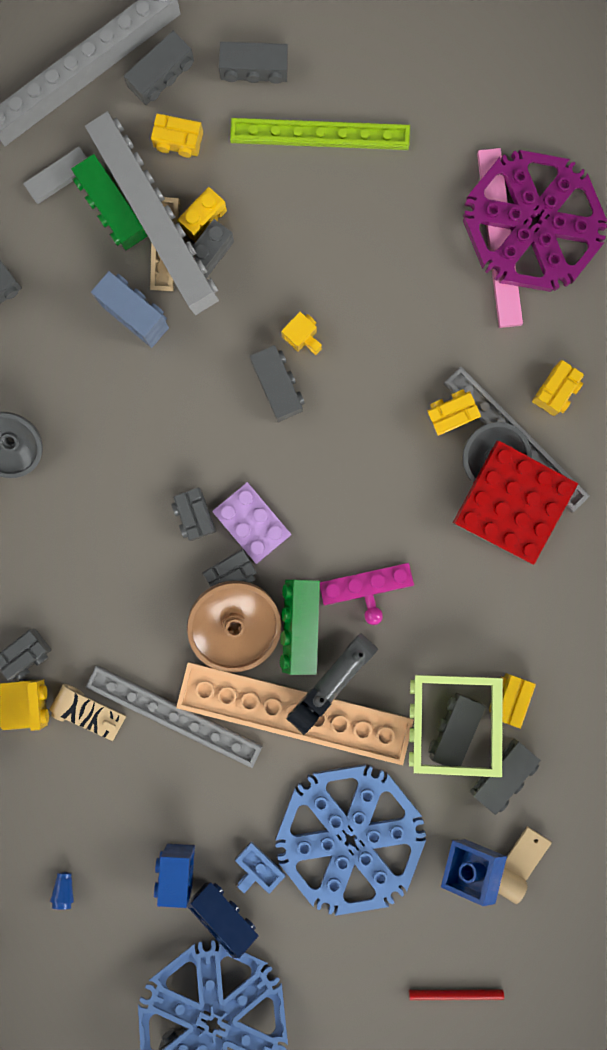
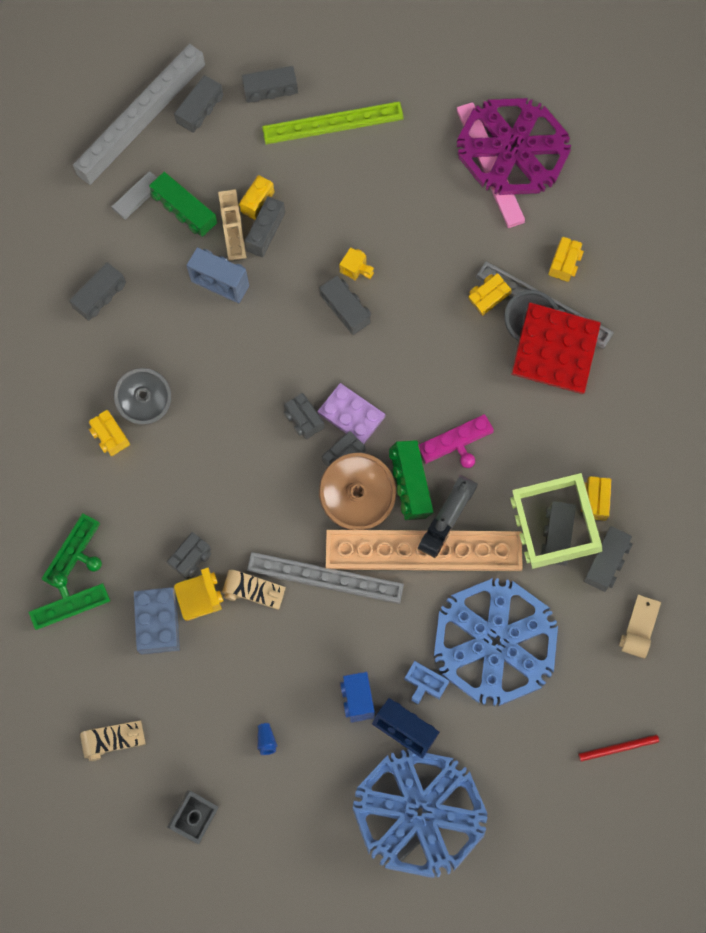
camera: 10 degrees left, 15 degrees down
light grey brick [85,111,219,316] -> none
yellow brick [151,113,203,158] -> none
blue brick [441,839,507,906] -> none

